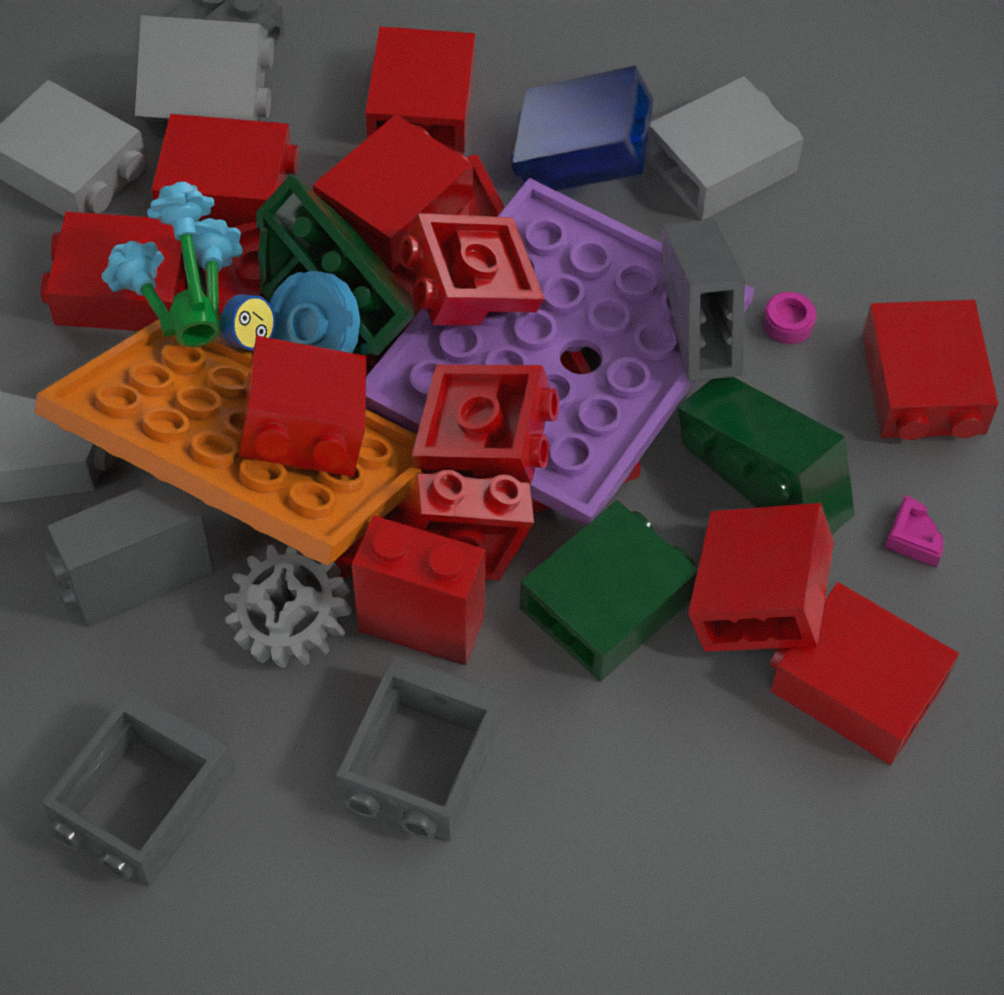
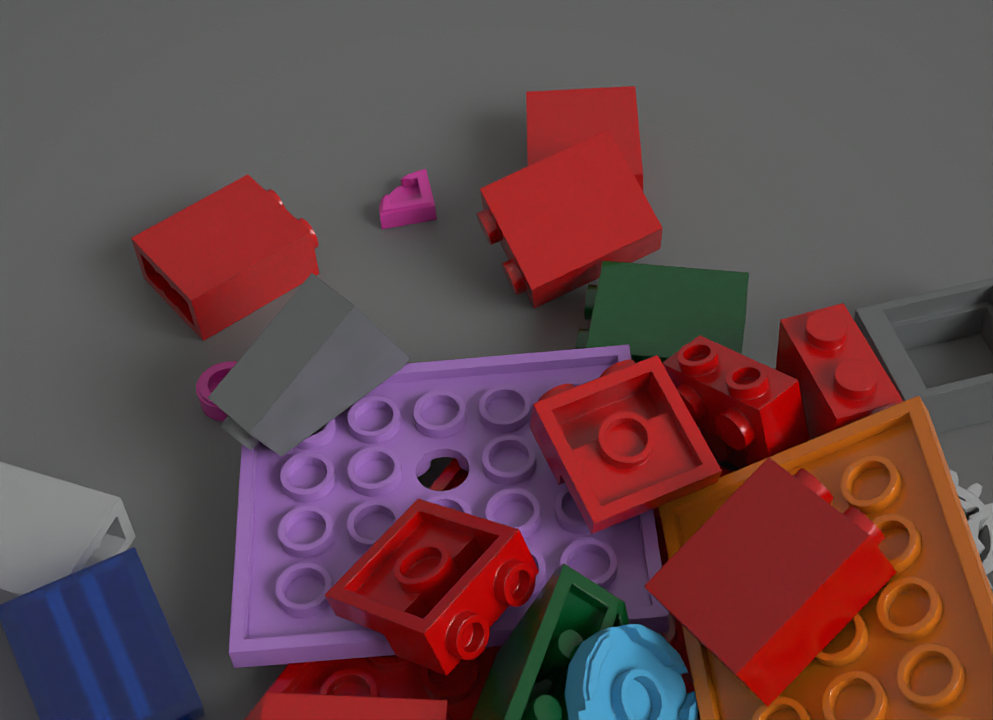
camera: 120 degrees left, 10 degrees down
dark green wedge [677,377,855,535] -> none

